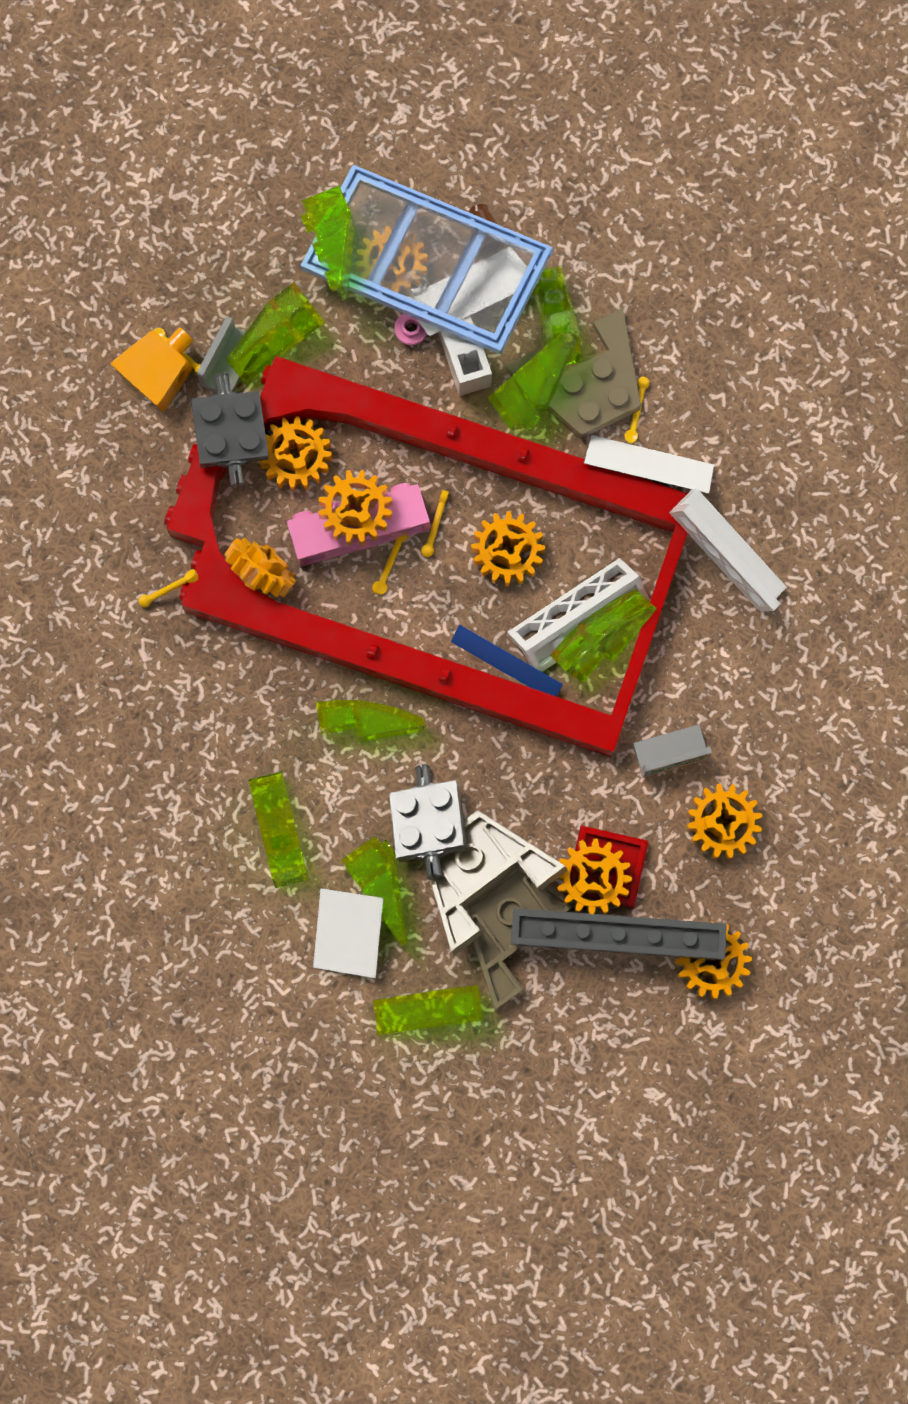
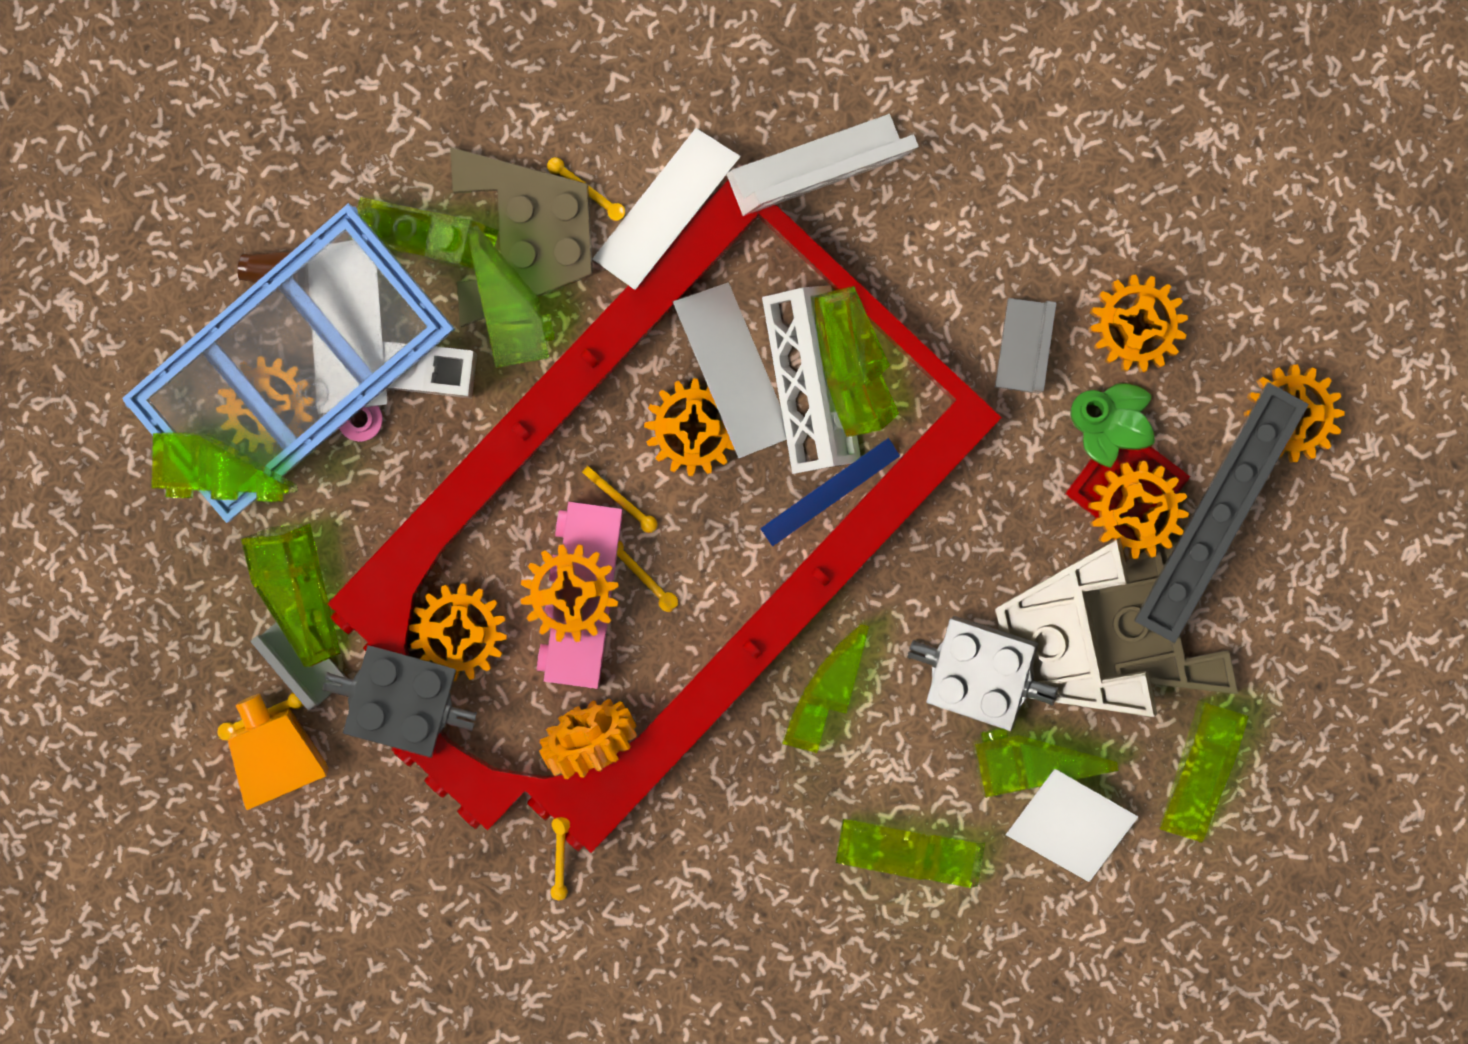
camera: 60 degrees left, 10 degrees up
none -> white sticker [673,282,787,458]
none -> bright green plate [1070,383,1155,467]

